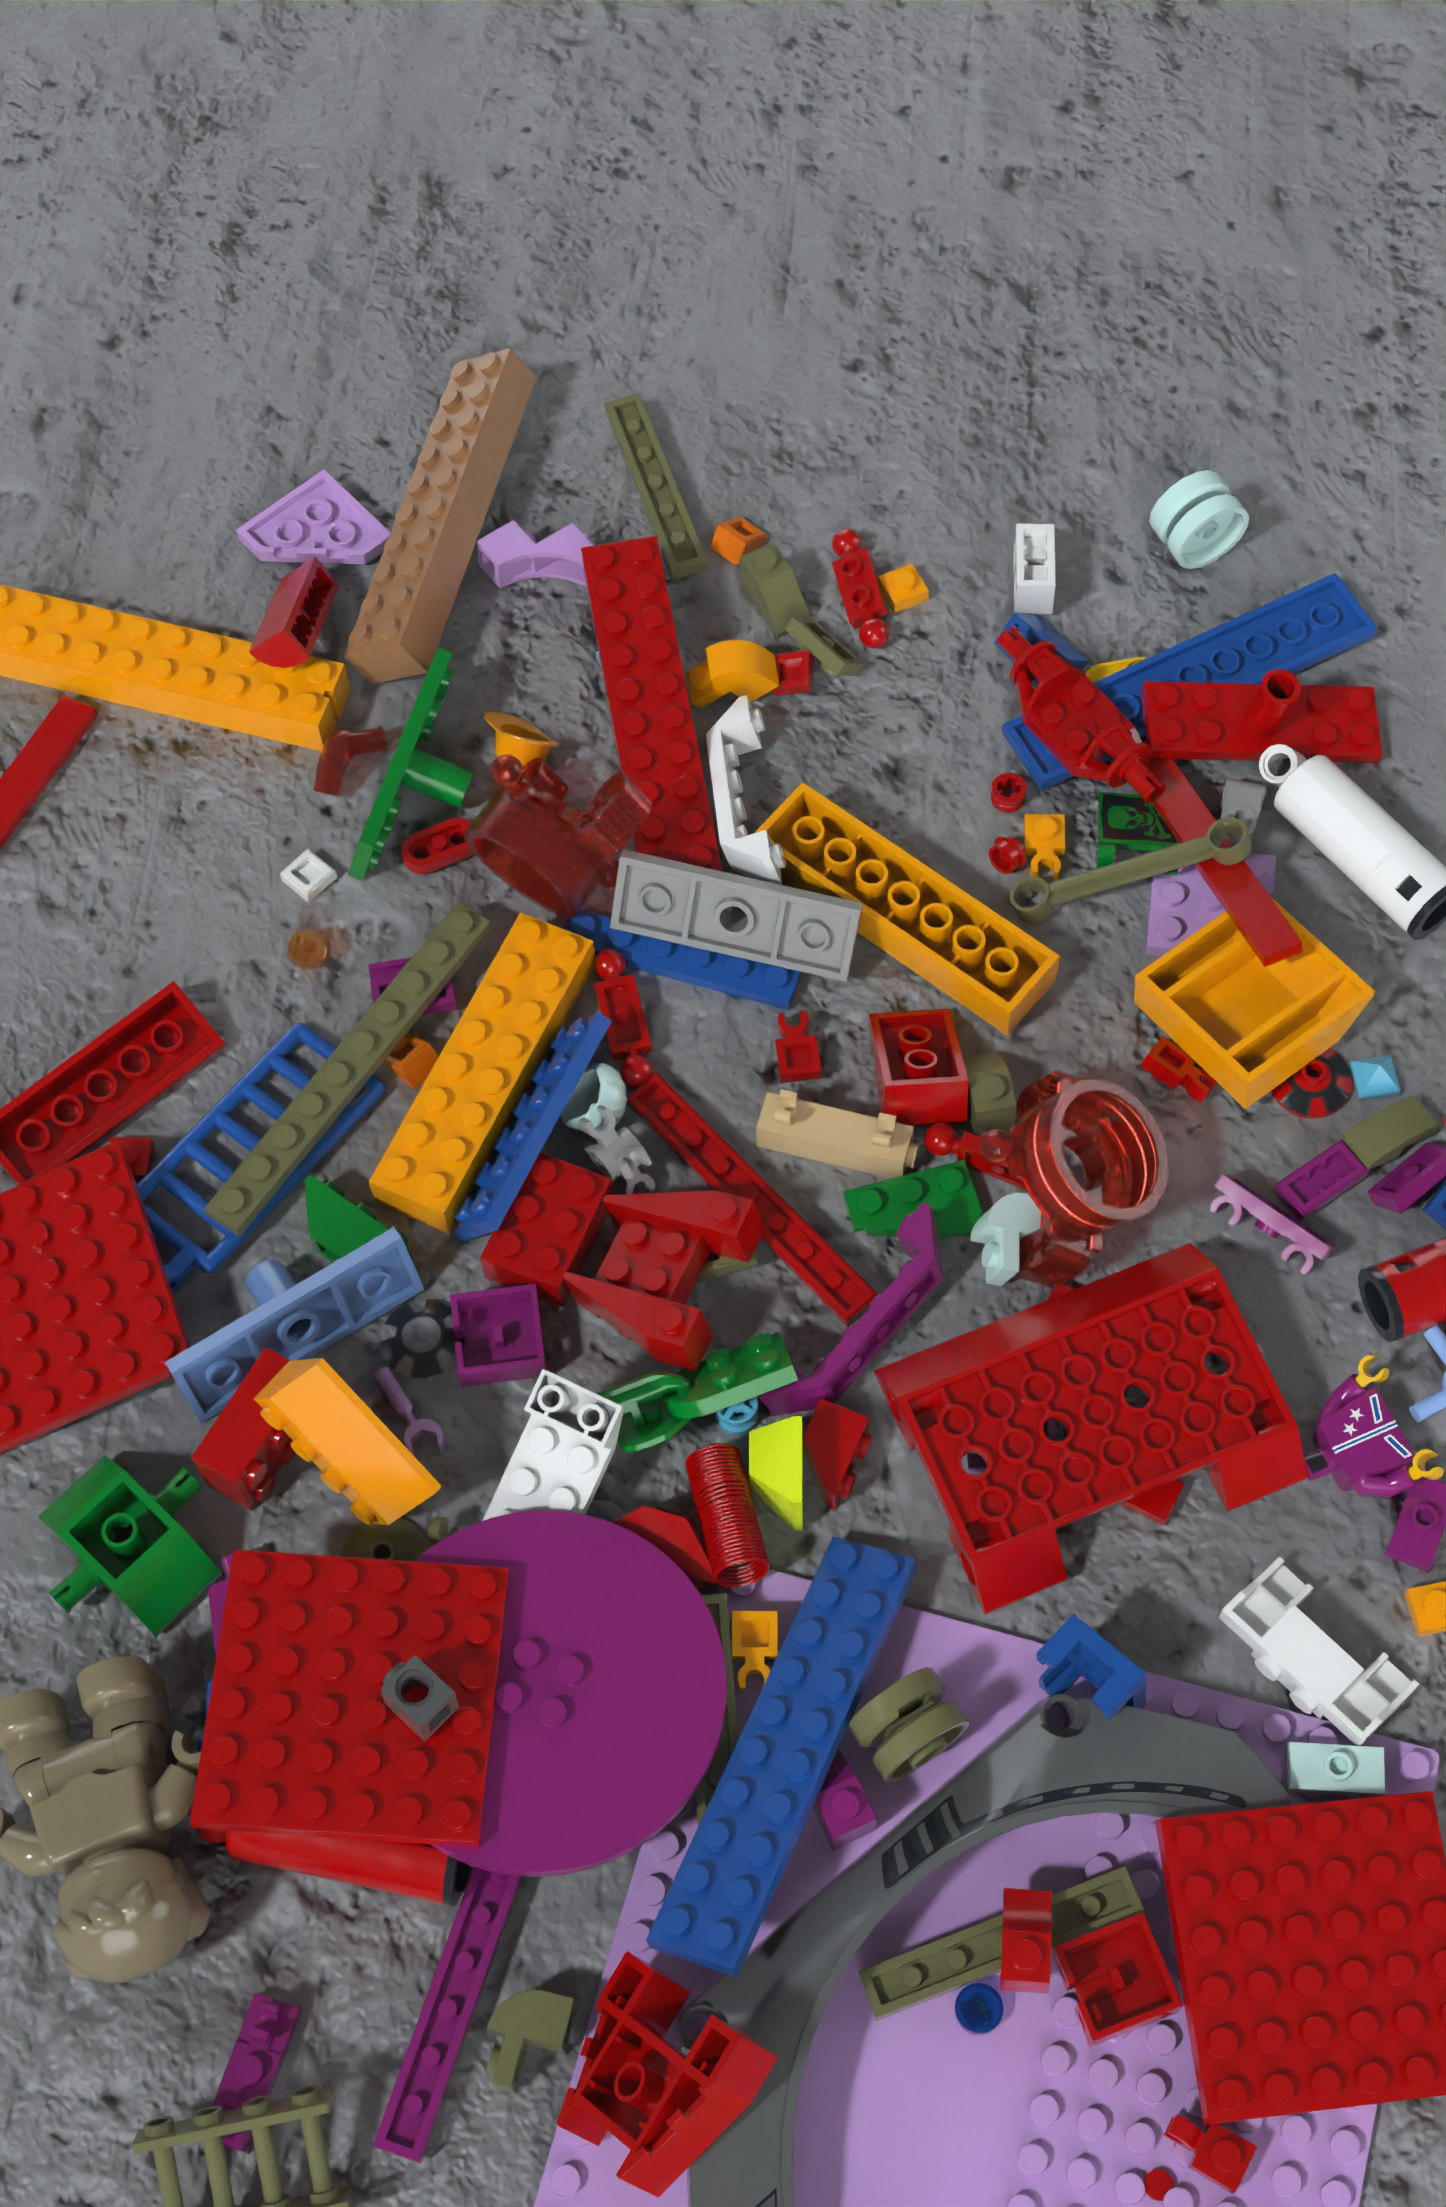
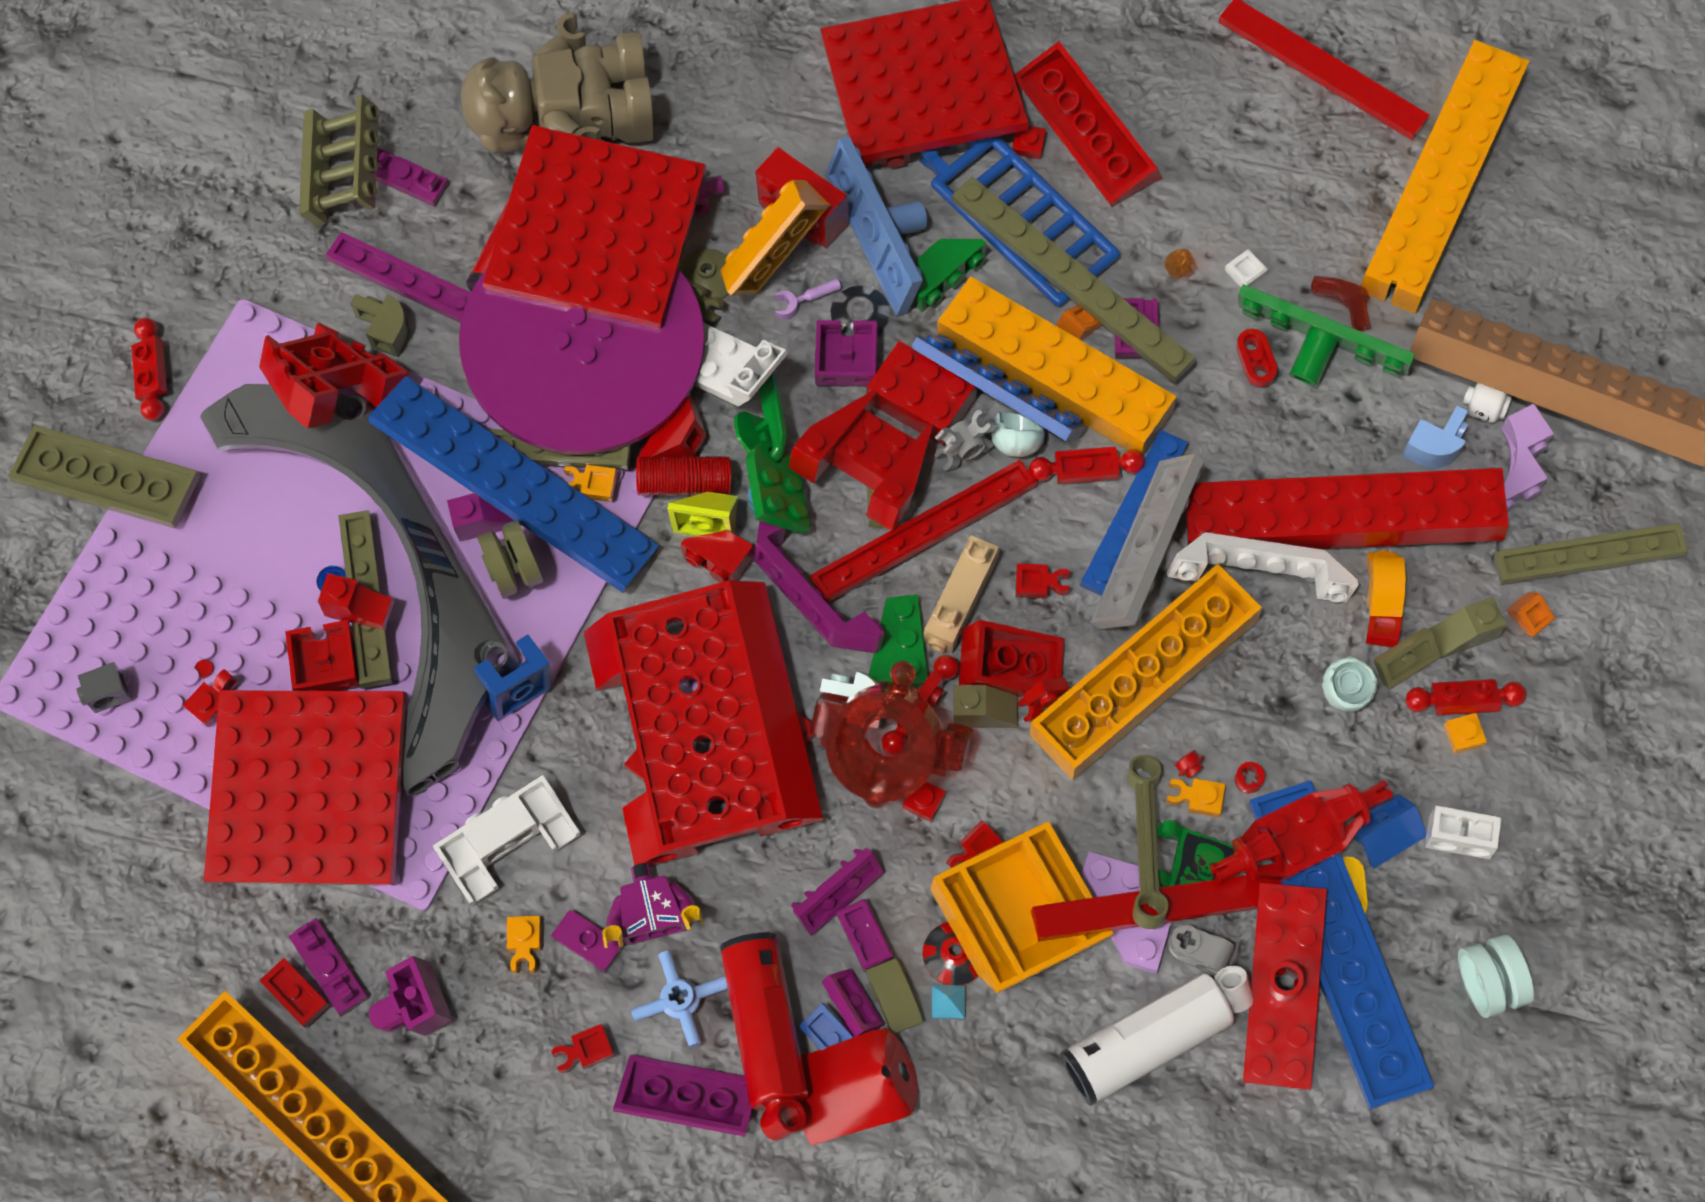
camera: 100 degrees right, 5 degrees up
green slope [38,1455,223,1637] -> none
lavender plate [236,469,391,564] -> none
red brick [249,557,339,668] -> none
dark grey brick [381,1655,459,1741] -> none
clear red piece [464,754,652,918] -> none
light orange piece [484,711,559,777] -> none
light aqua plate [1287,1742,1385,1797] -> none
none -> red plate [1018,678,1069,722]
none -> light aqua hair [1322,656,1378,712]
none -> light blue brick [1403,406,1469,468]
none -> white head [1463,383,1512,424]

